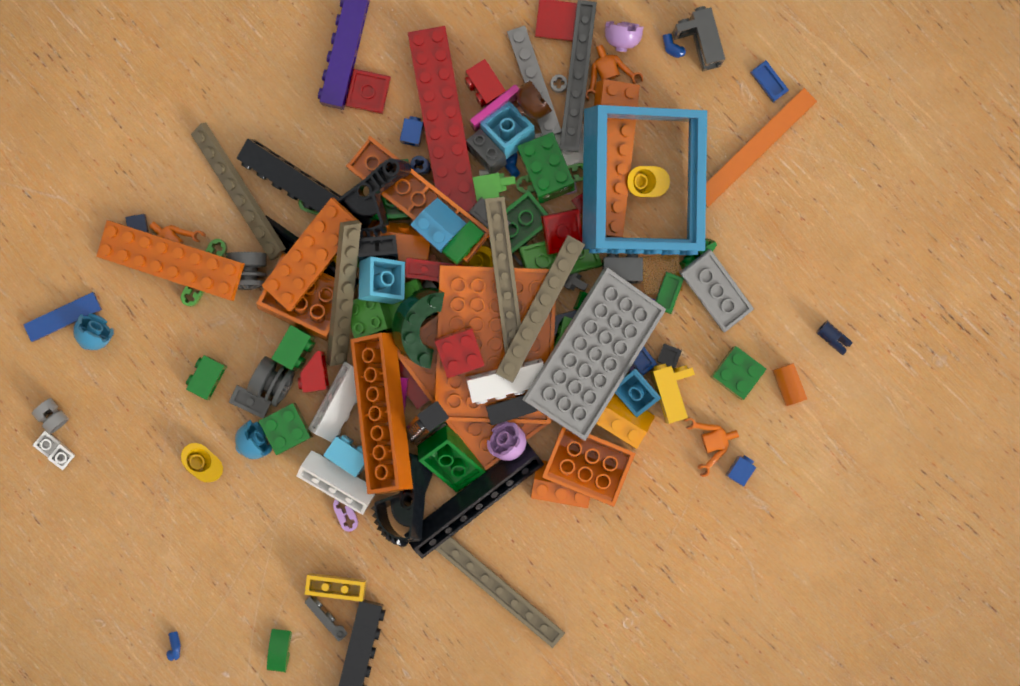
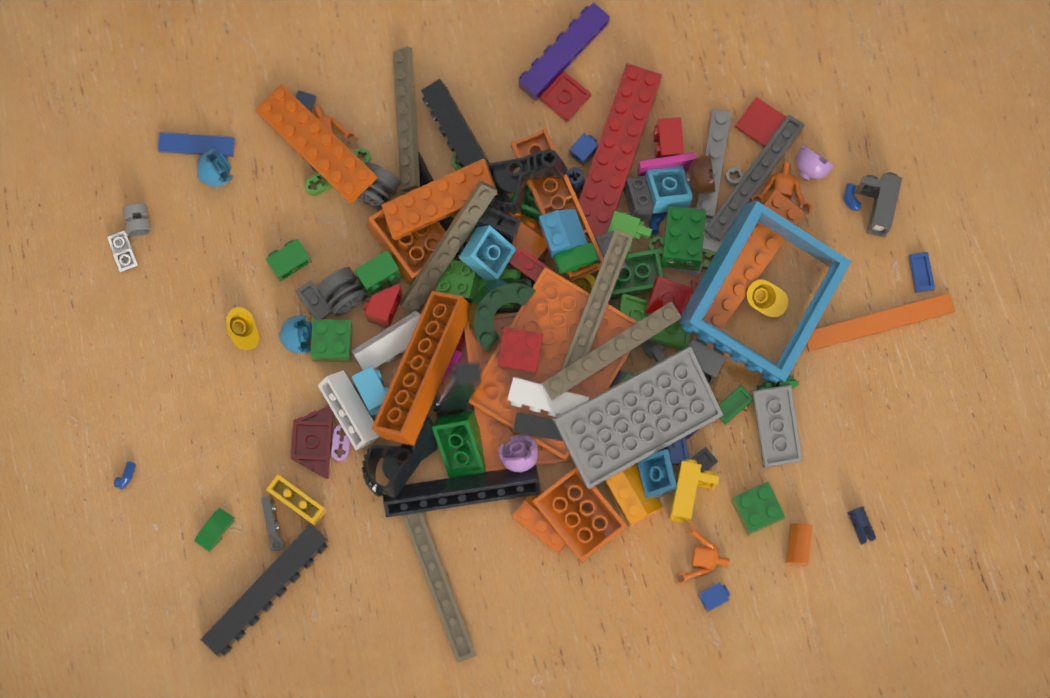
camera: 30 degrees right, 10 degrees down
none -> dark red wing [291,405,333,479]

